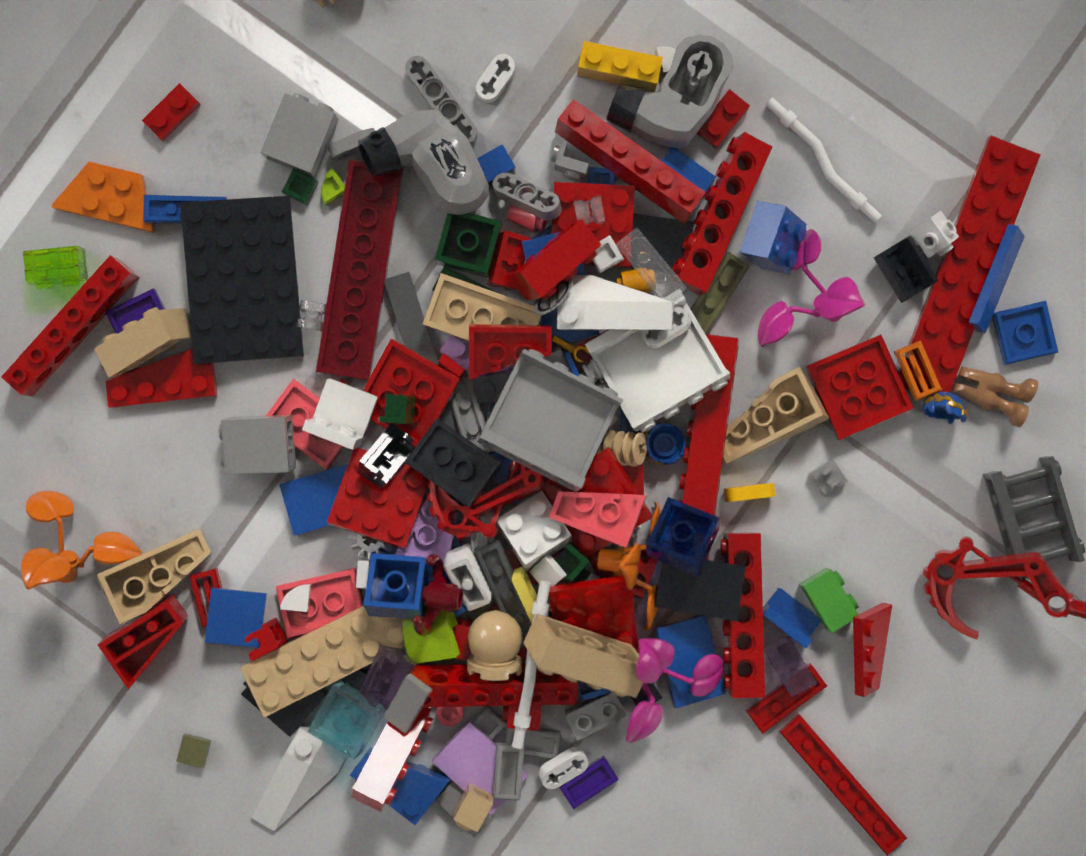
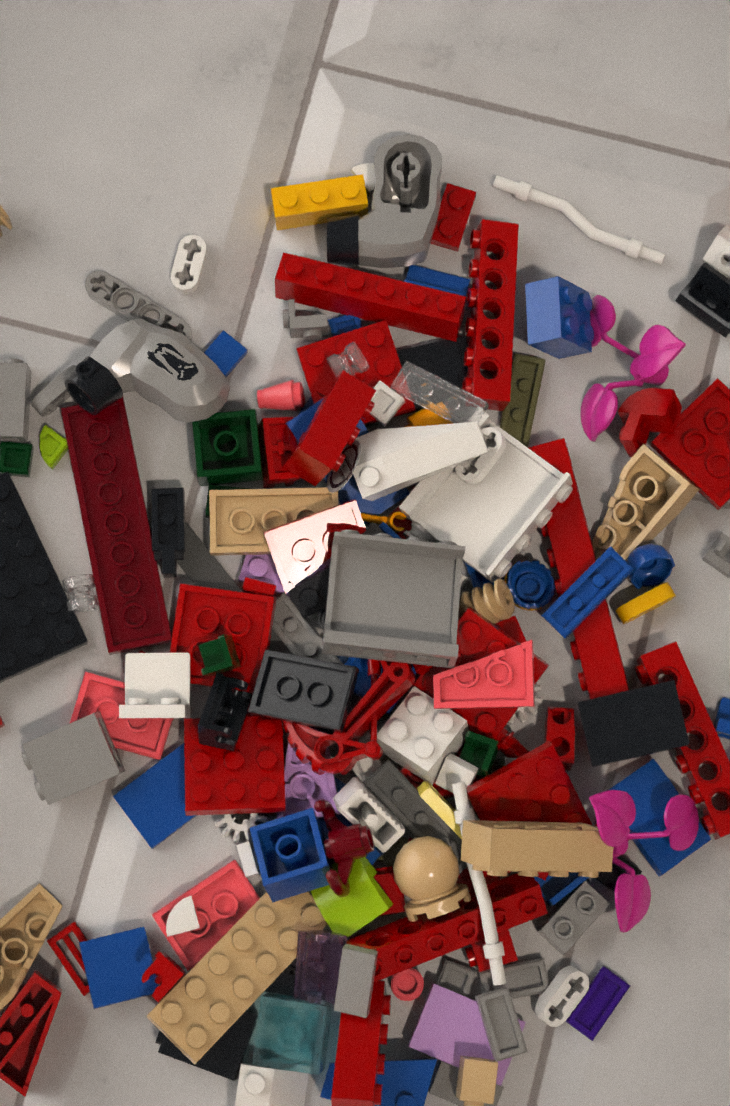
camera: 20 degrees left, 10 degrees down
light grey beam [492,173,562,220] -> none
orange plant [598,502,663,631] -> none
clear blue brick [646,497,720,577] -> none
none -> black hinge [151,488,185,578]
none -> blue tile [541,546,634,639]
none -> red brick [618,388,682,457]
none -> blue hair [626,543,675,589]

